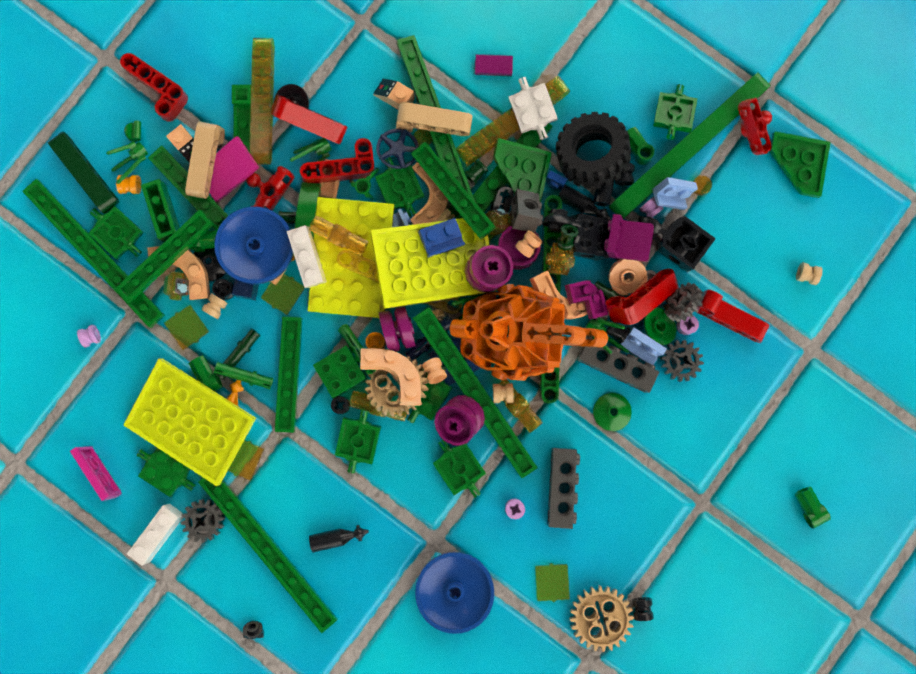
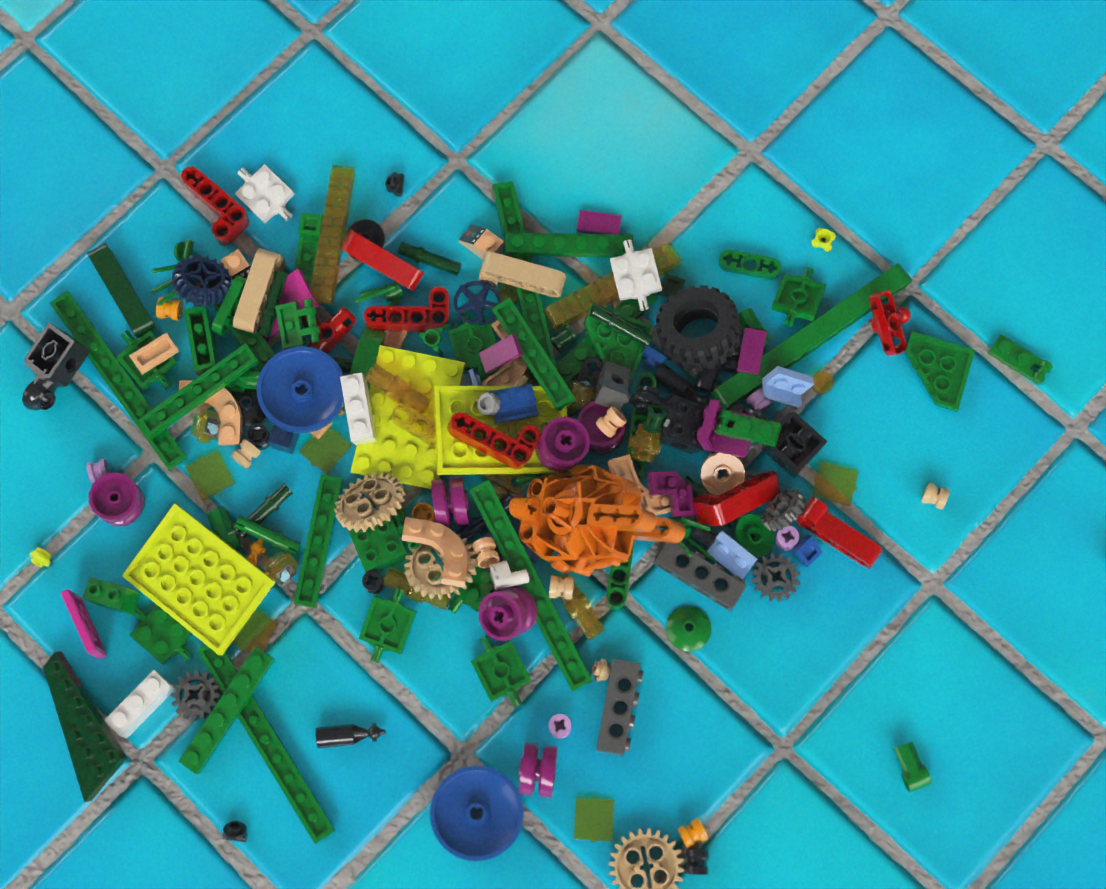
camera: 10 degrees right, 10 degrees down
none -> black brick [22,323,91,411]
none -> neon yellow plate [29,547,52,567]
none -> dark green wing [43,651,127,803]
none -> green brick [82,577,141,615]
none -> magenta wheel [89,473,145,527]
none -> light nougat tile [129,332,179,374]
none -> dark blue gear [172,254,231,308]
none -> green plate [179,646,276,775]
none -> green beam [211,275,247,336]
none -> white plate [235,164,295,223]
none -> dark green pin [257,270,288,337]
none -> clear yellow head [264,552,298,585]
none -> green plate [275,299,320,349]
none -> tan gear [334,472,405,532]
none -> black plate [385,172,405,197]
none -> dark green pin [397,241,462,276]
none -> red beam [447,412,541,469]
none -> light grey tile [477,392,500,415]
none -> magenta tile [479,334,523,373]
none -> white piece [486,561,529,590]
none -> green plate [505,233,634,257]
none -> magenta wheel [519,743,558,798]
none -> dark green pin [589,304,652,348]
none -> tan plate [592,659,611,681]
none -> dark green plate [658,273,686,298]
none -> light orange wheel [677,818,709,849]
none -> green plate [714,410,781,447]
none -> green beam [719,250,781,280]
none -> magenta tile [737,328,767,375]
none -> blue plate [792,535,823,567]
none -> neon yellow plate [811,228,836,251]
none -> clear yellow piece [812,461,859,506]
none -> green plate [987,334,1053,385]

